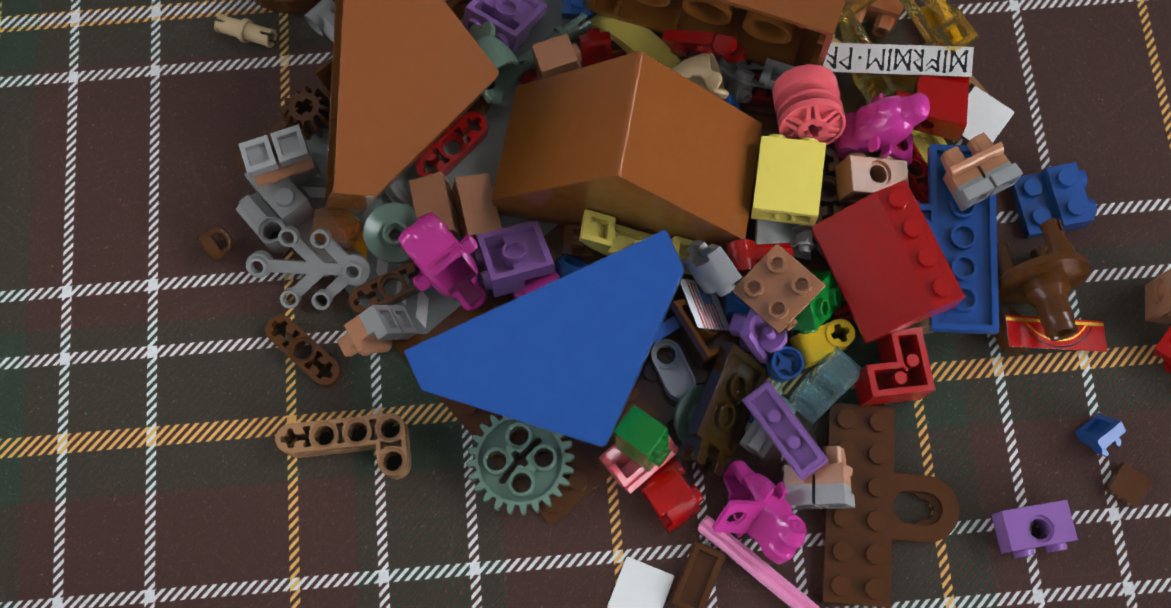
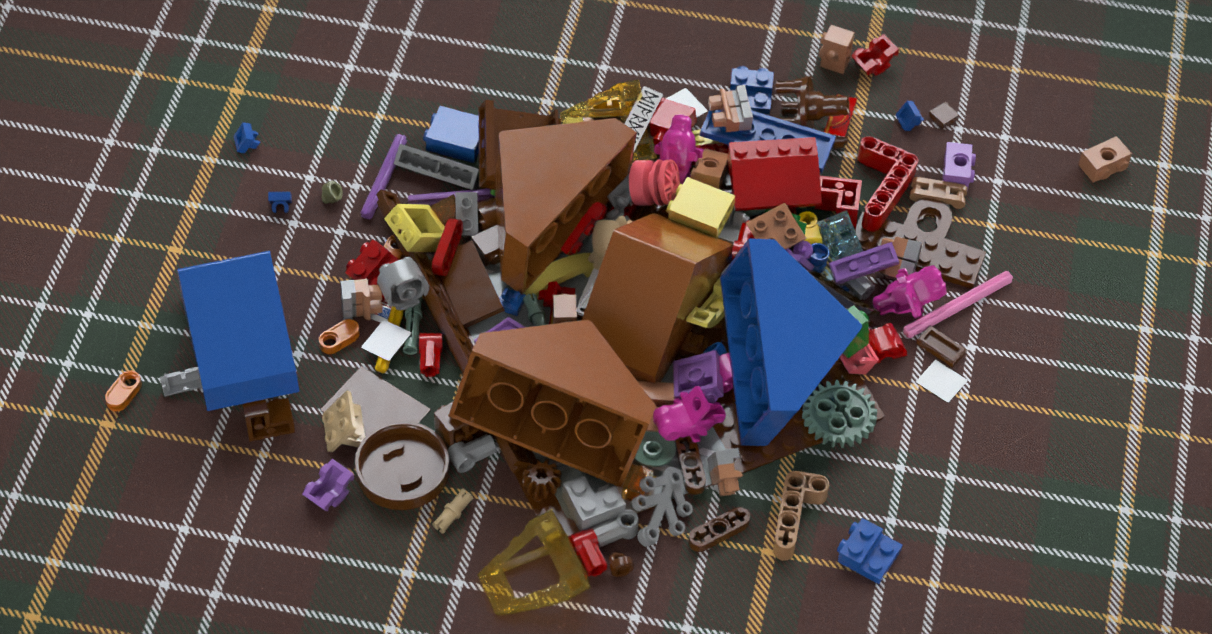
camera: 75 degrees left, 20 degrees down
light grey hips [238,124,315,187] -> none
none -> clear yellow windscreen [478,509,591,615]
none -> red piece [569,528,607,577]
none -> blue plate [837,518,903,584]
none -> red beam [857,137,919,232]
none -> medium nougat plate [909,177,967,209]

